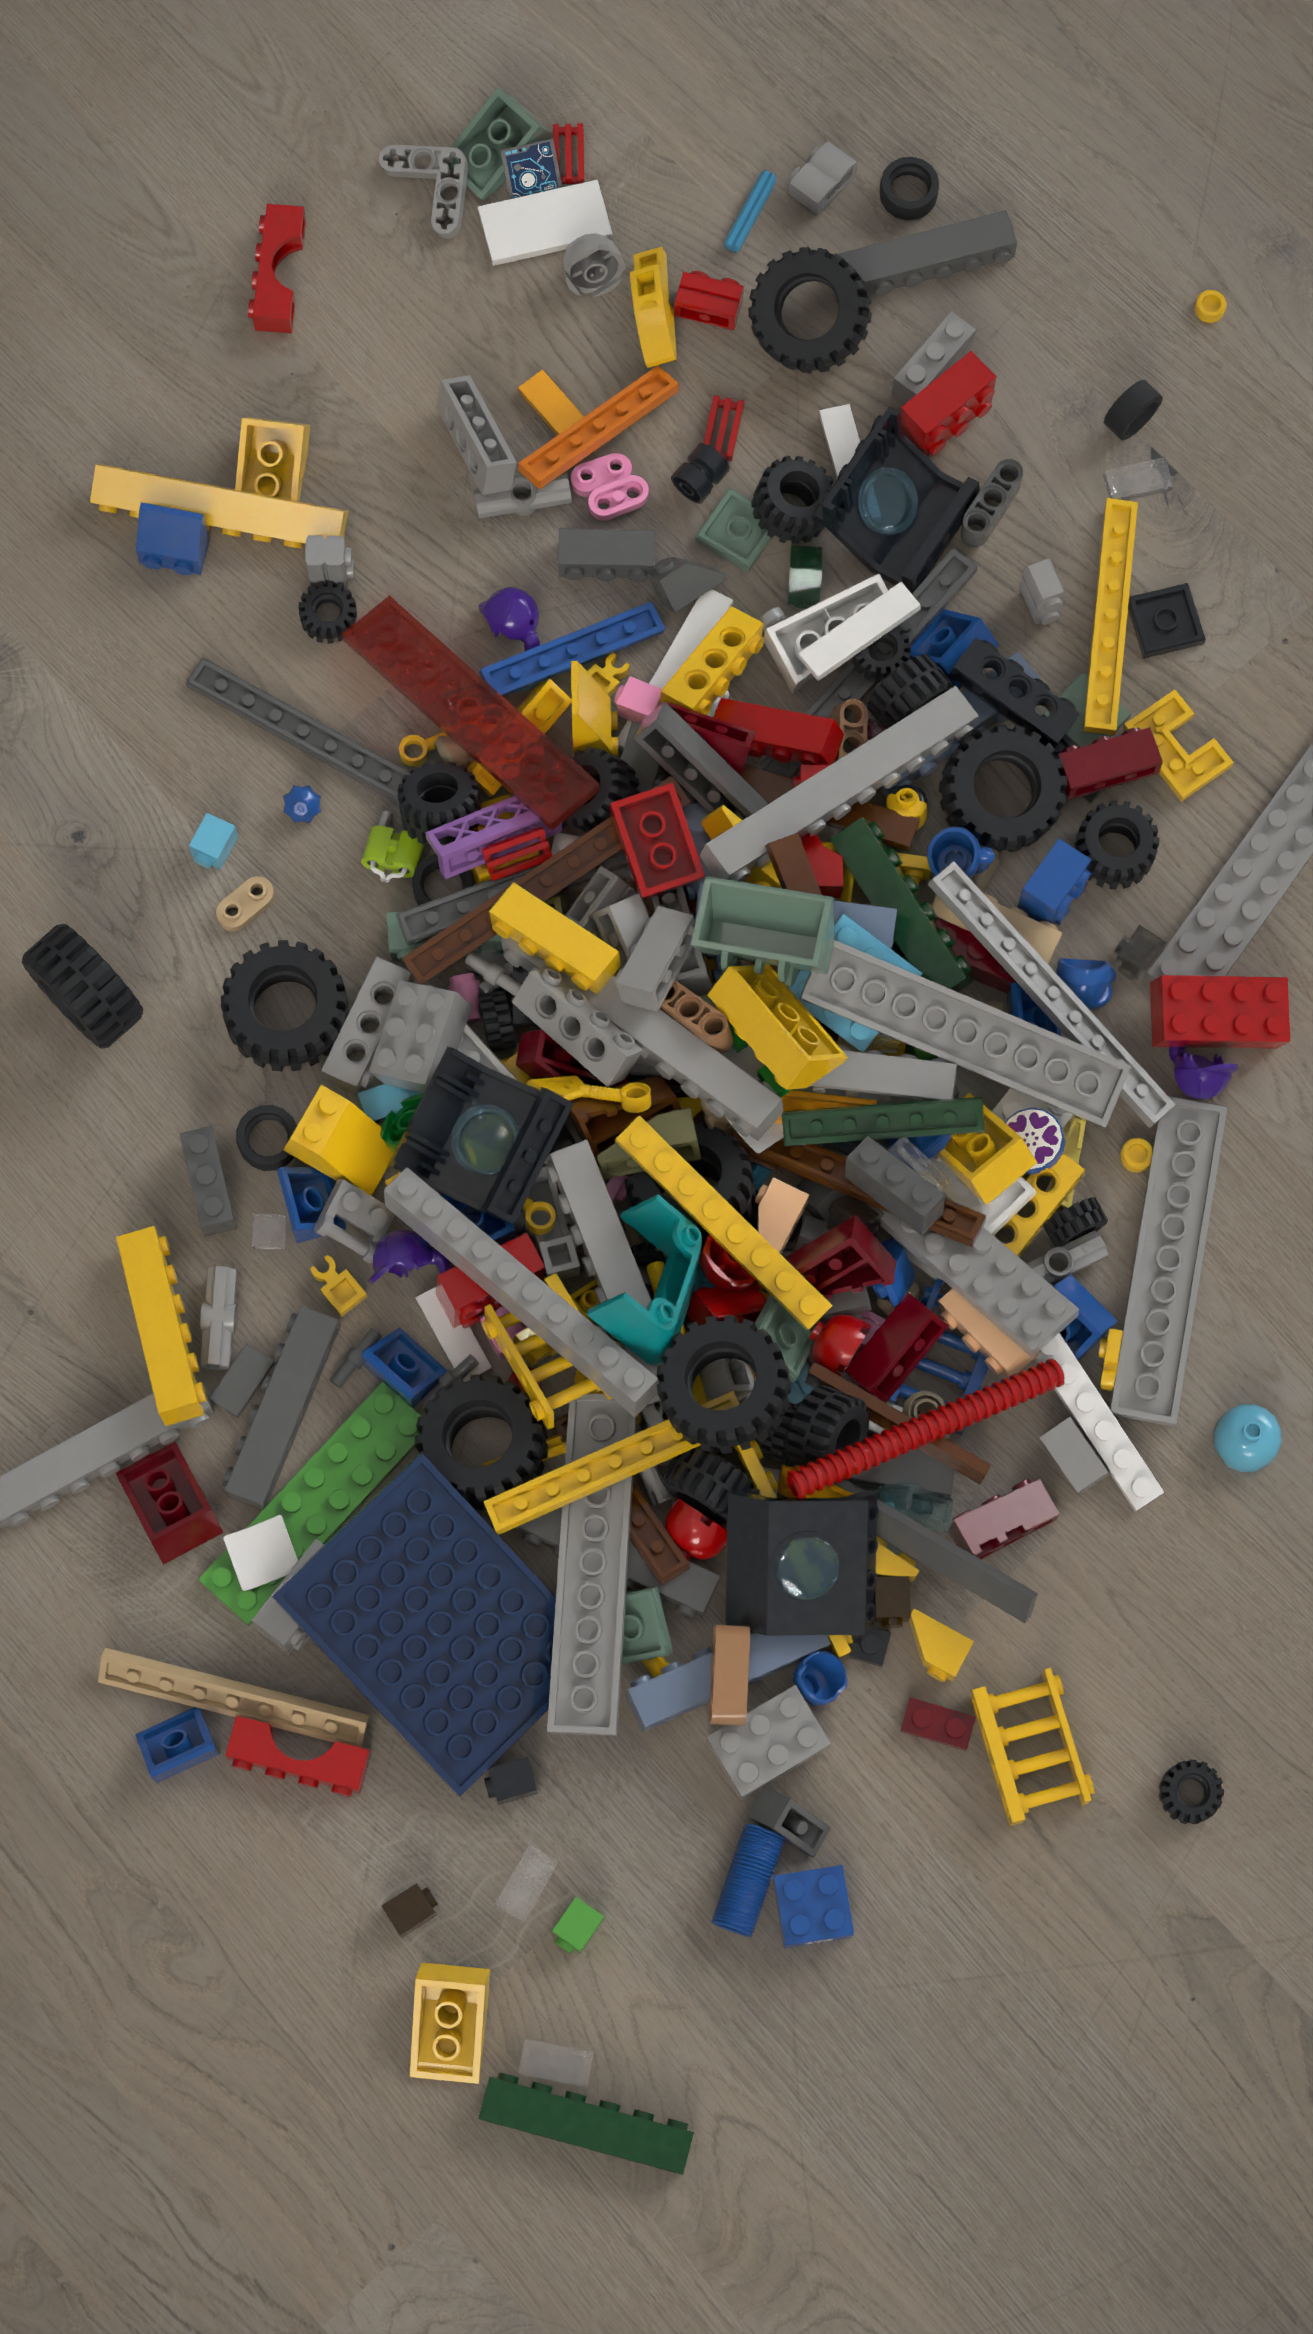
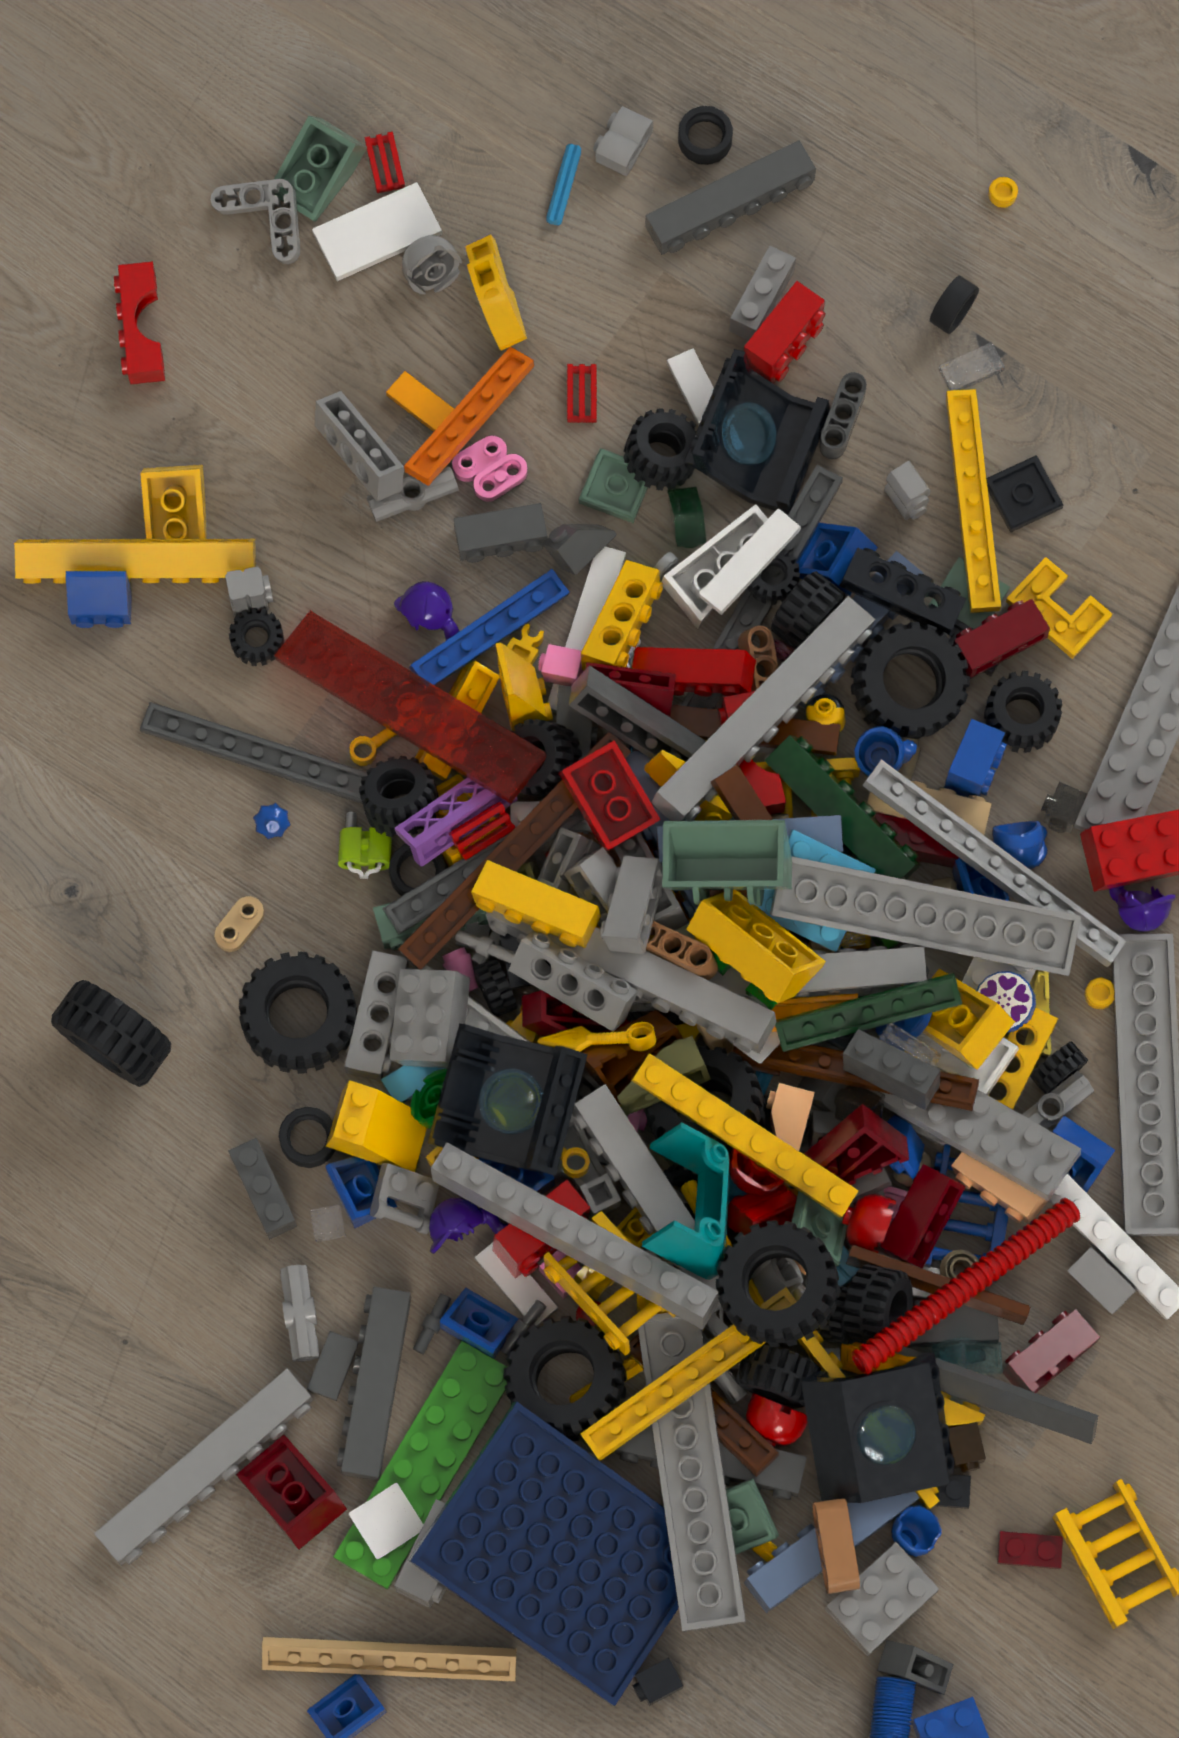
camera: 10 degrees left, 0 degrees up
yellow brick [116,1226,207,1426] -> none
medium azure brick [189,813,238,870] -> none
red arch [225,1715,371,1797] -> none
yellow plate [310,1255,367,1317] -> none
dark tan cone [434,735,474,768] -> none
sticker [501,139,562,199] -> none
black wheel [671,443,730,504] -> none
red brick [674,271,744,330] -> none
black tyre [748,247,872,373] -> none
yellow slope [909,1609,974,1682] -> none
yellow plate [1099,1328,1123,1391] -> none

